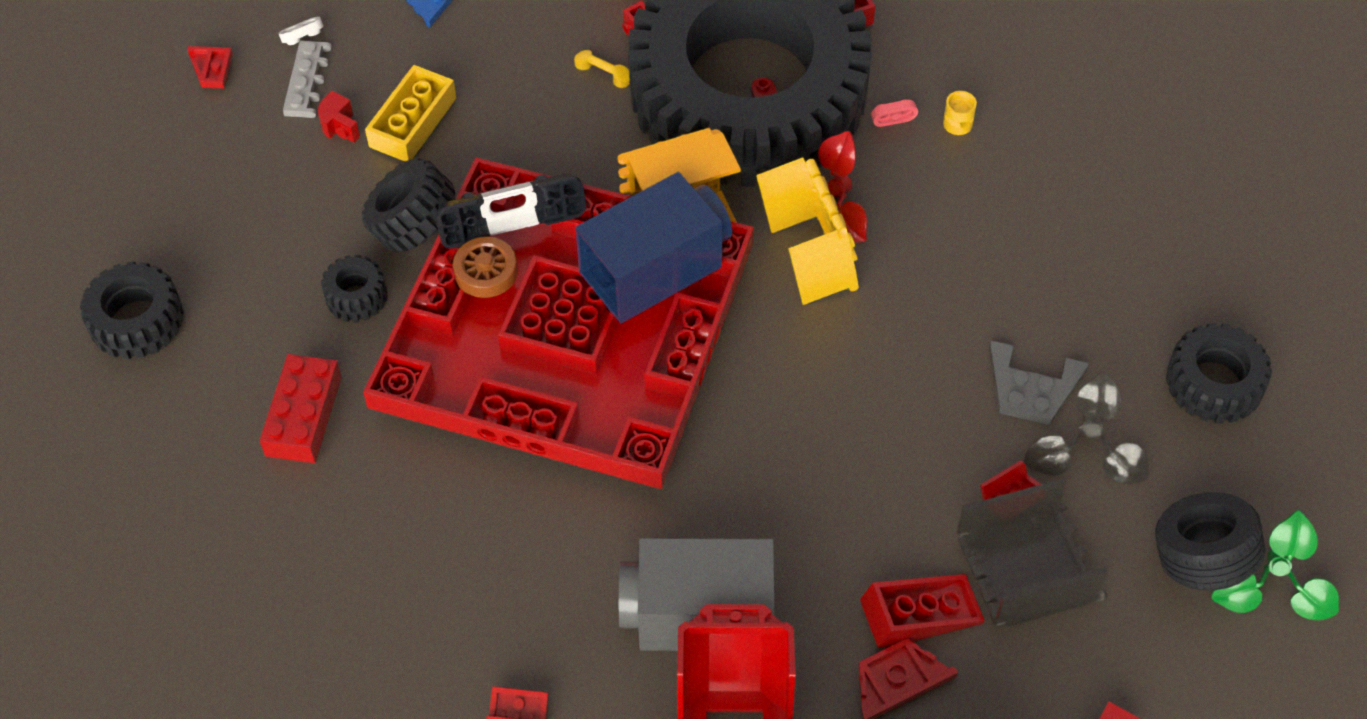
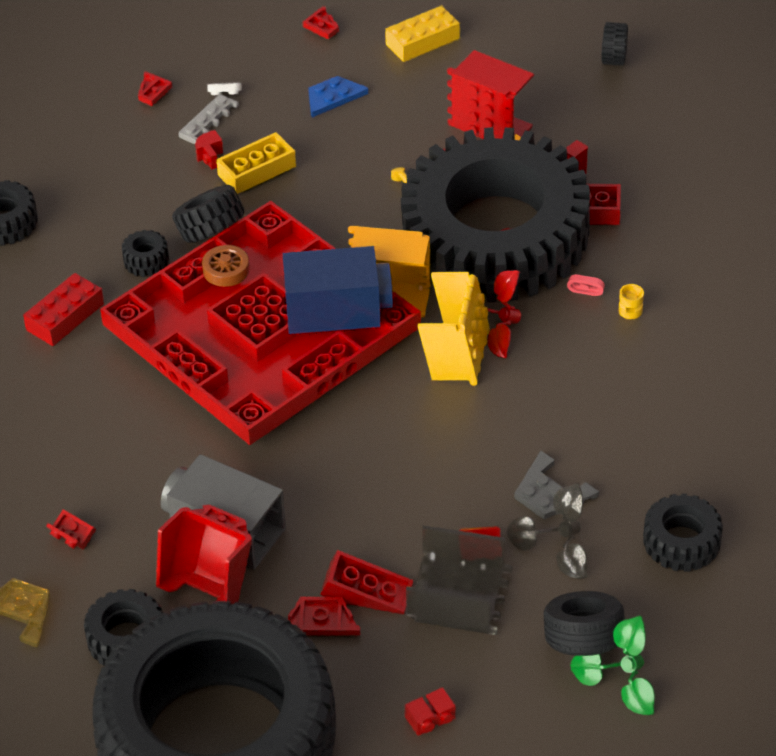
camera: 30 degrees right, 10 degrees down
black piece [436,173,586,249] -> none

